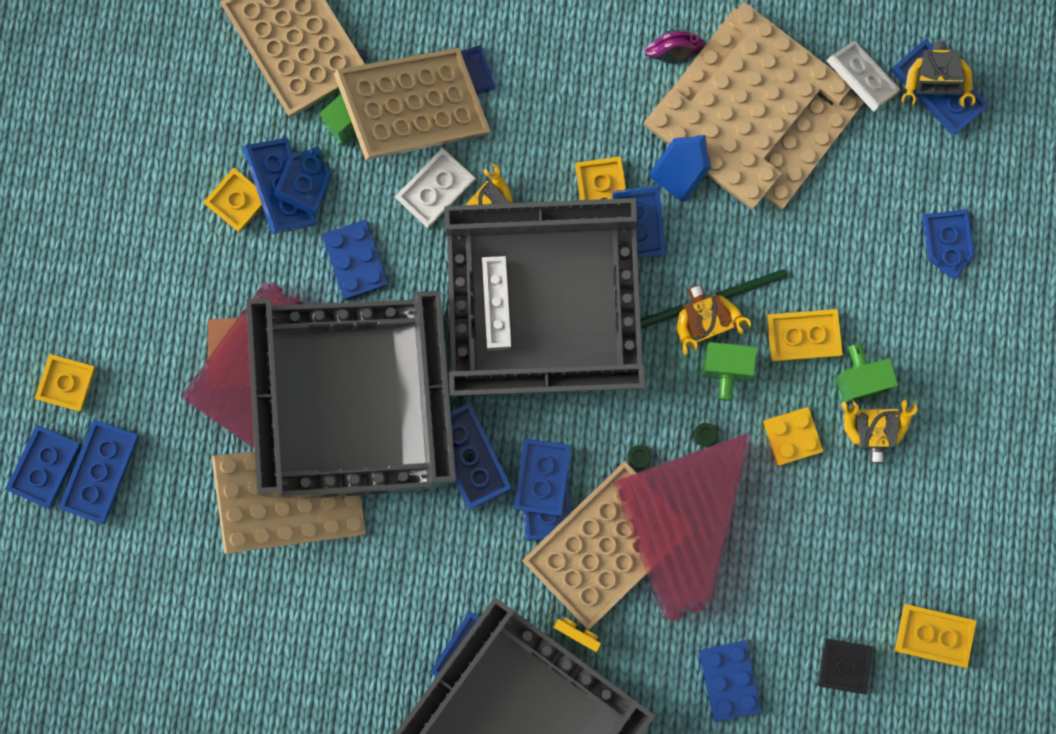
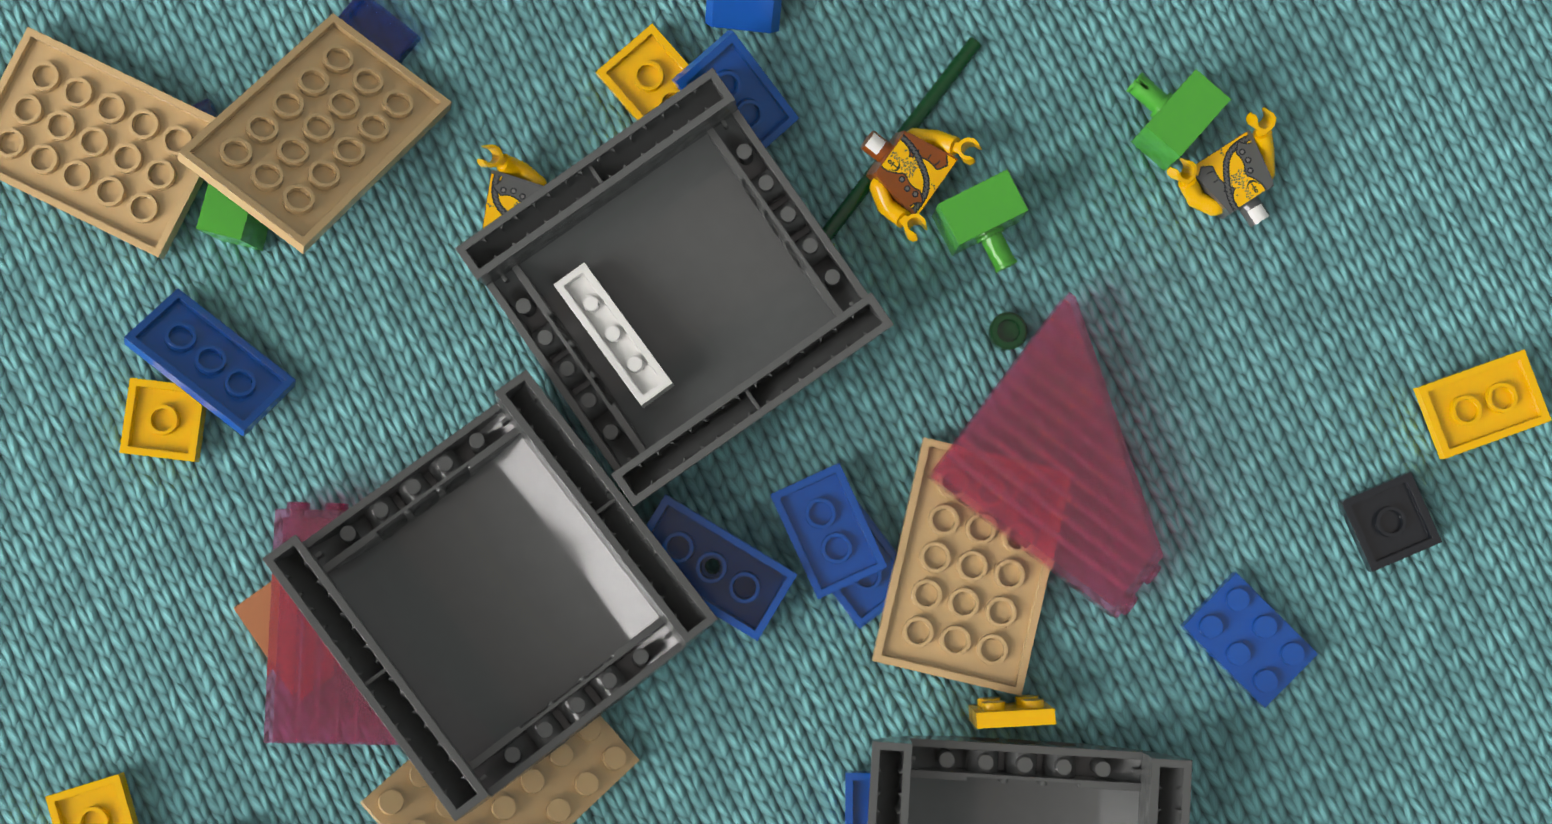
camera: 30 degrees left, 5 degrees up
blue tile [274,146,332,215] -> none
blue plate [322,219,389,301] -> none
white tile [395,148,476,230] -> none
dark green tile [627,445,651,469] -> none
yellow plate [763,407,824,466] -> none
yellow plate [766,309,843,362] -> none

